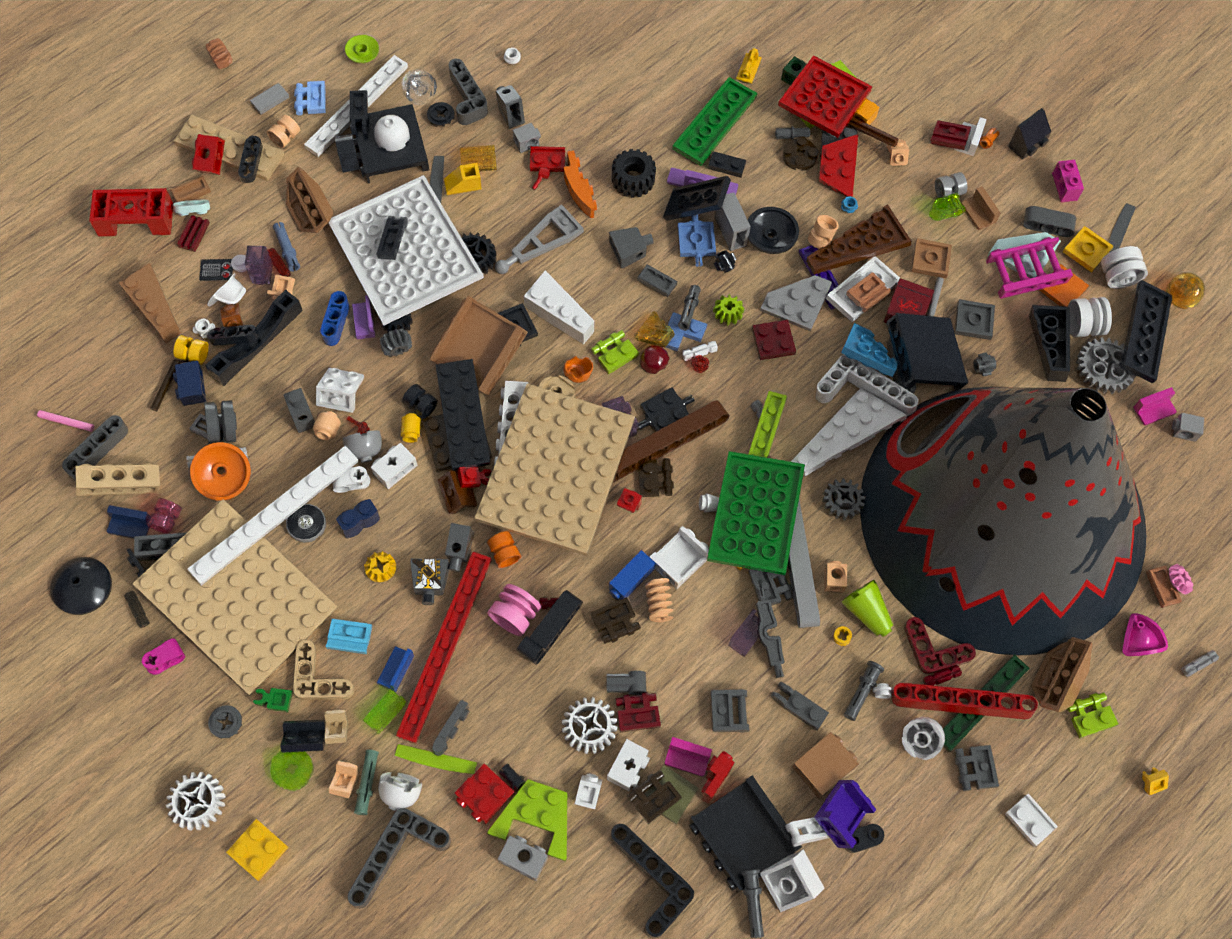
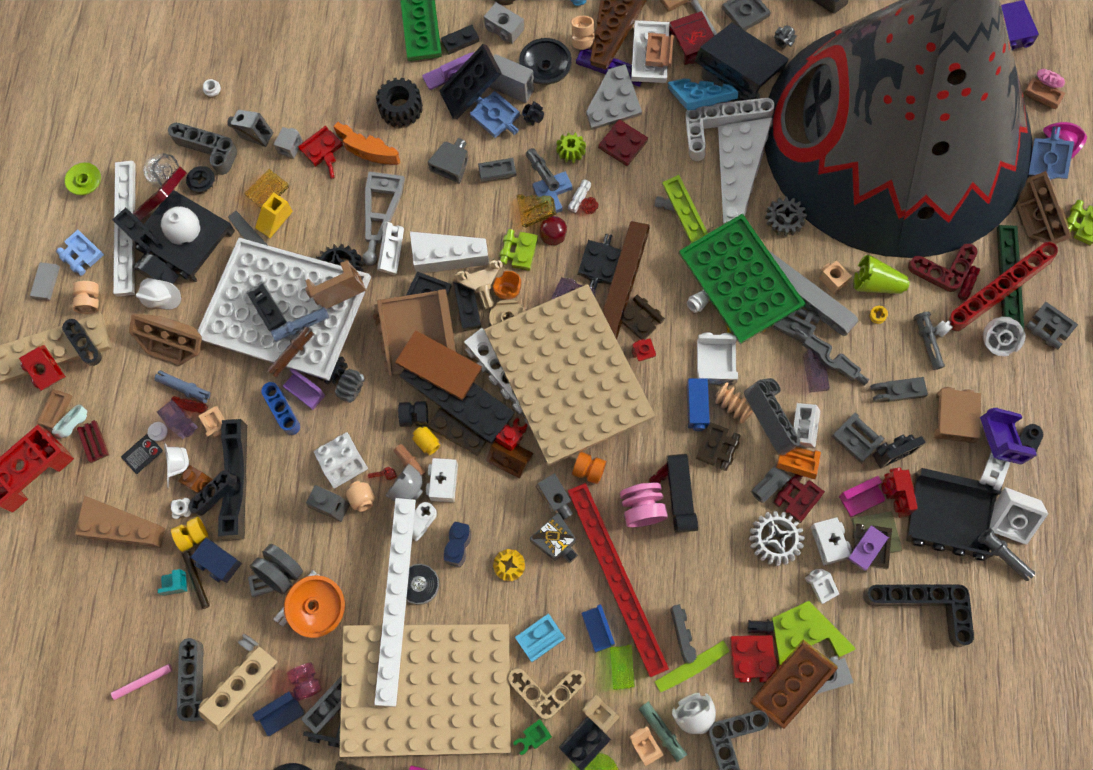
camera: 35 degrees left, 5 degrees up
none -> dark red beam [133,166,187,220]
none -> white piece [136,278,181,309]
none -> teal panel [157,569,188,596]
none -> light grey bush [238,634,259,651]
none -> reddish brown pin [267,326,315,378]
none -> sand blue pin [271,307,329,342]
none -> medium nougat panel [305,260,366,309]
none -> white plate [377,221,404,275]
none -> nougat axle [394,444,426,476]
none -> dark orange tile [395,330,482,401]
none -> tan axle [452,260,503,309]
none -> black plate [453,282,481,331]
none -> light grey brick [484,2,524,44]
none -> dark grey beam [744,378,800,455]
none -> dark orange tile [750,639,838,729]
none -> orange plate [776,447,821,480]
none -> white brick [793,403,820,448]
none -> medium lavender plate [848,526,889,571]
none -> black plate [872,434,926,469]
none -> dark purple panel [1001,0,1039,51]
none -> medium blue plate [1028,127,1074,180]

